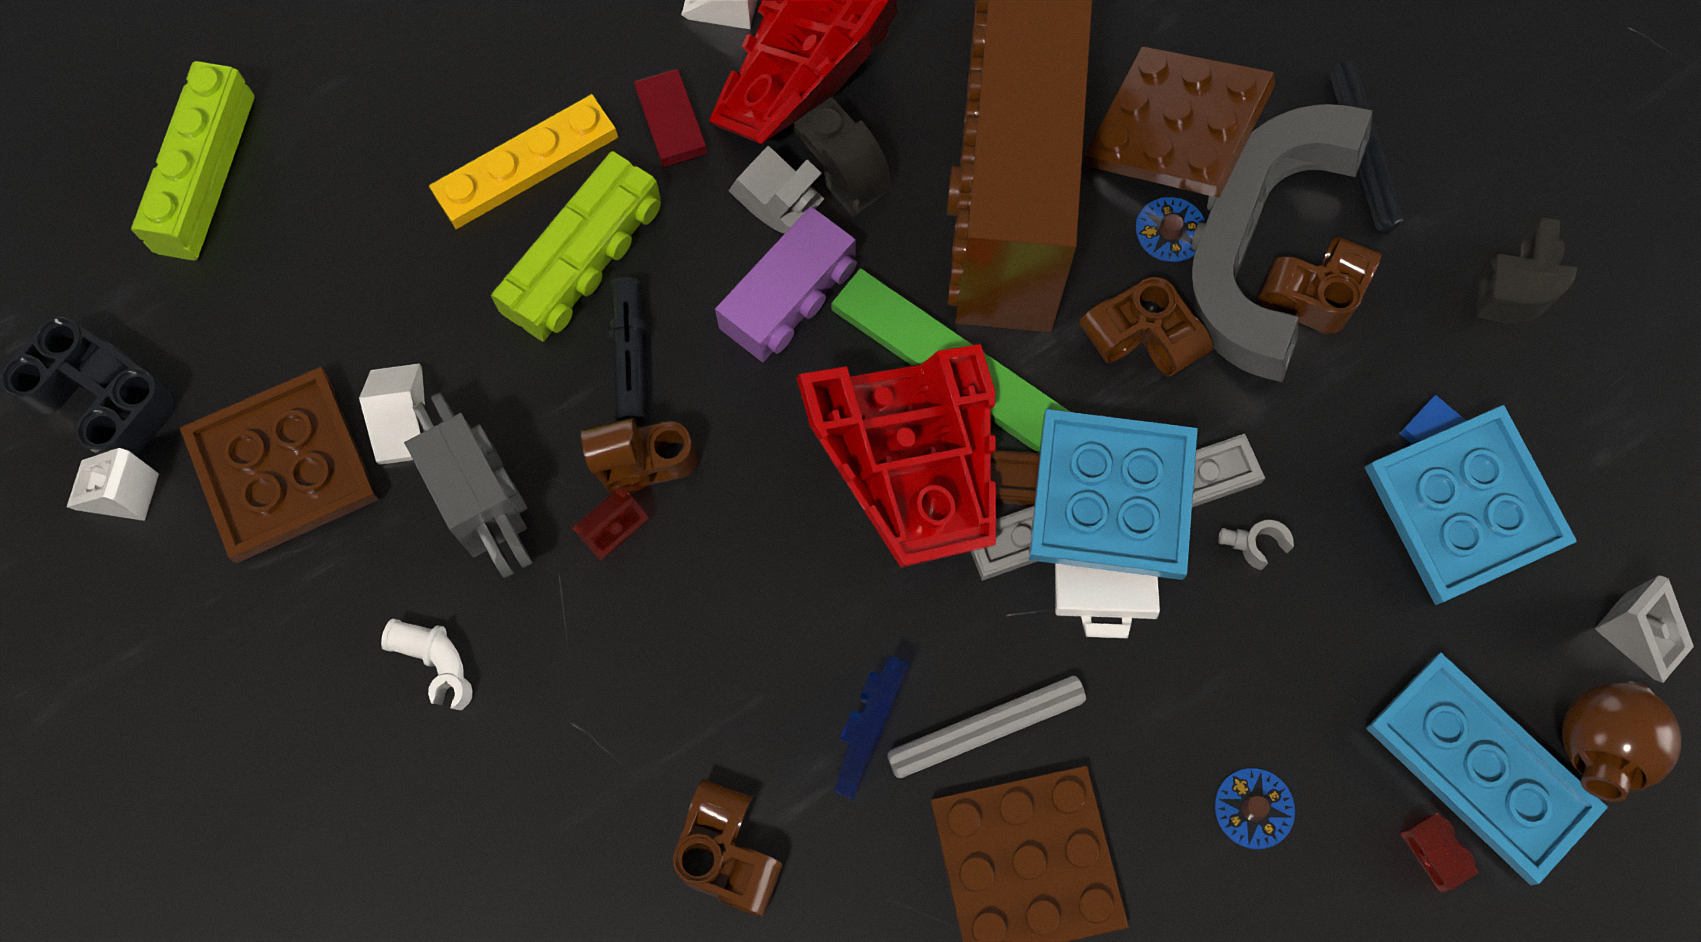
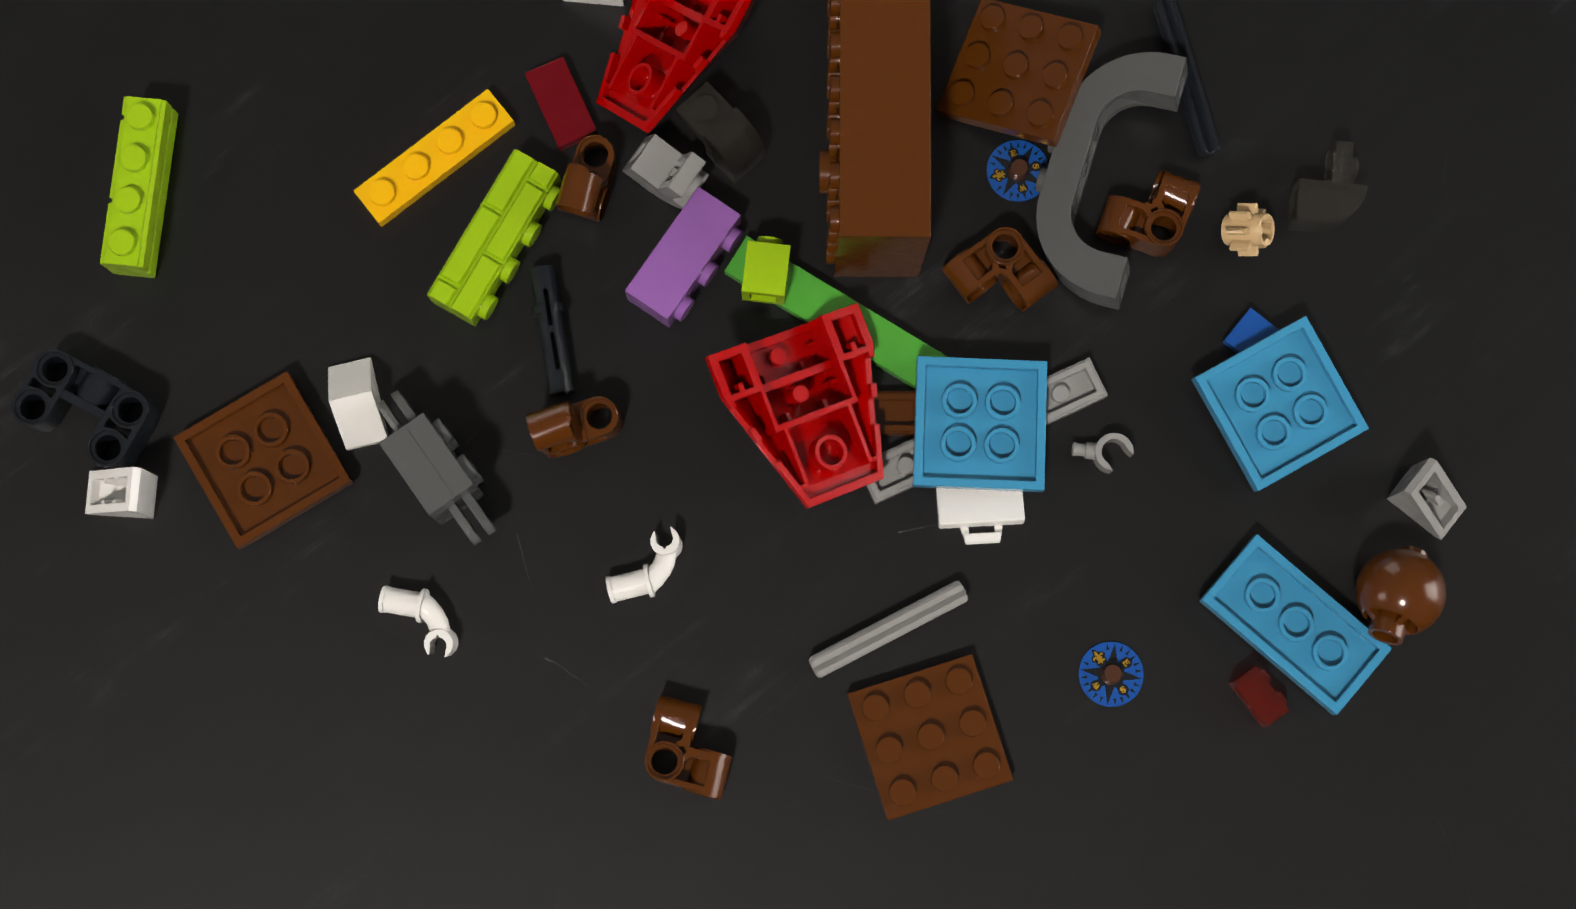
camera: 10 degrees left, 10 degrees up
clear red piece [572,487,649,560] -> none
clear blue wing [834,656,909,800] -> none
none -> reddish brown piece [555,135,618,222]
none -> white piece [606,527,683,604]
none -> lime brick [741,236,791,305]
none -> tan gear [1221,203,1275,256]

